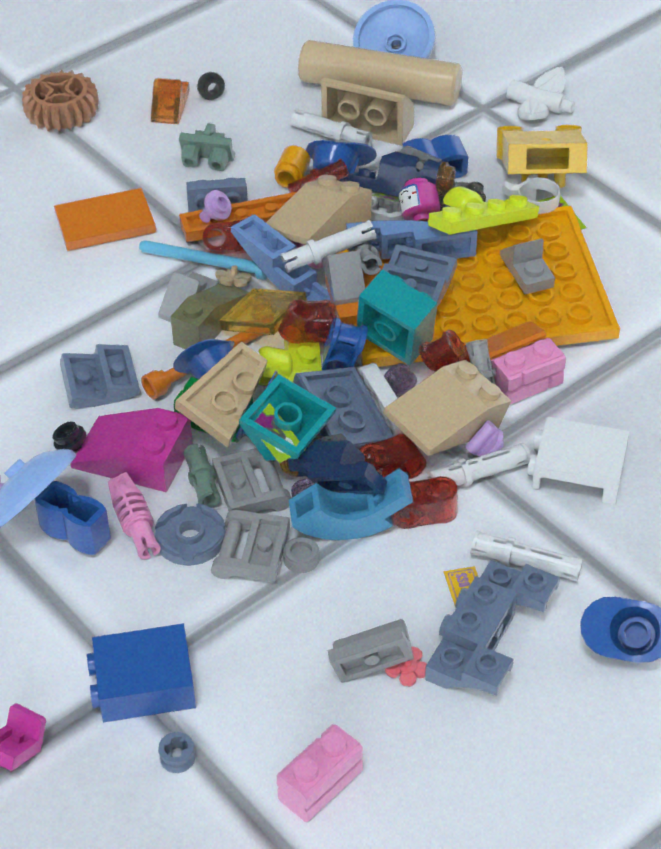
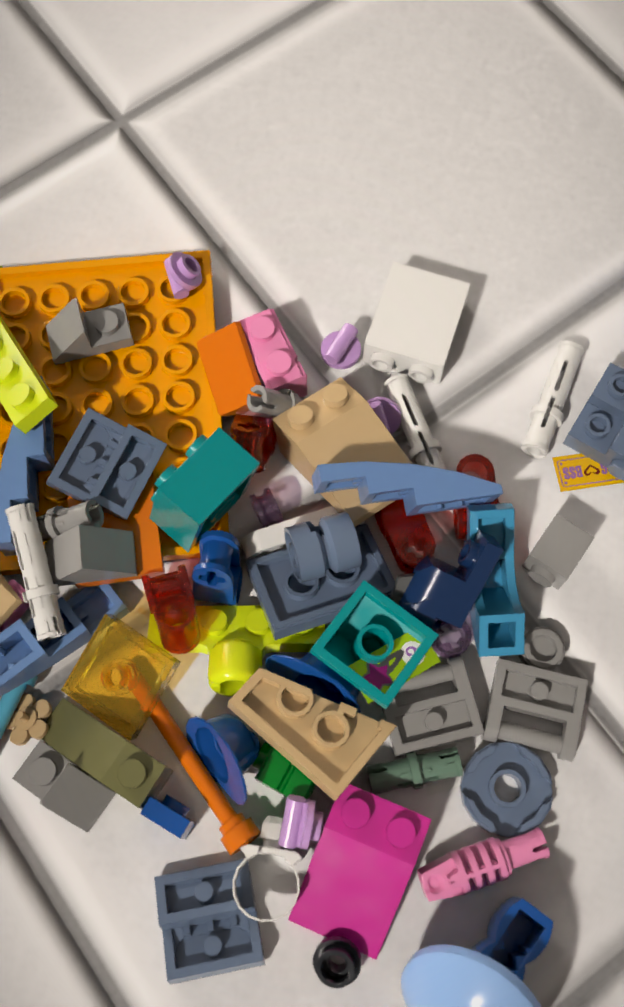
camera: 85 degrees left, 25 degrees up
none -> blue plate [140,794,196,839]
none -> lavender plate [164,252,202,299]
none -> white piece [232,816,302,922]
none -> lavender plate [278,795,323,850]
none -> sand blue wheel [284,511,362,583]
none -> medium blue slope [311,461,503,516]
none -> lavender plate [321,323,361,370]
none -> light grey brick [522,514,595,590]

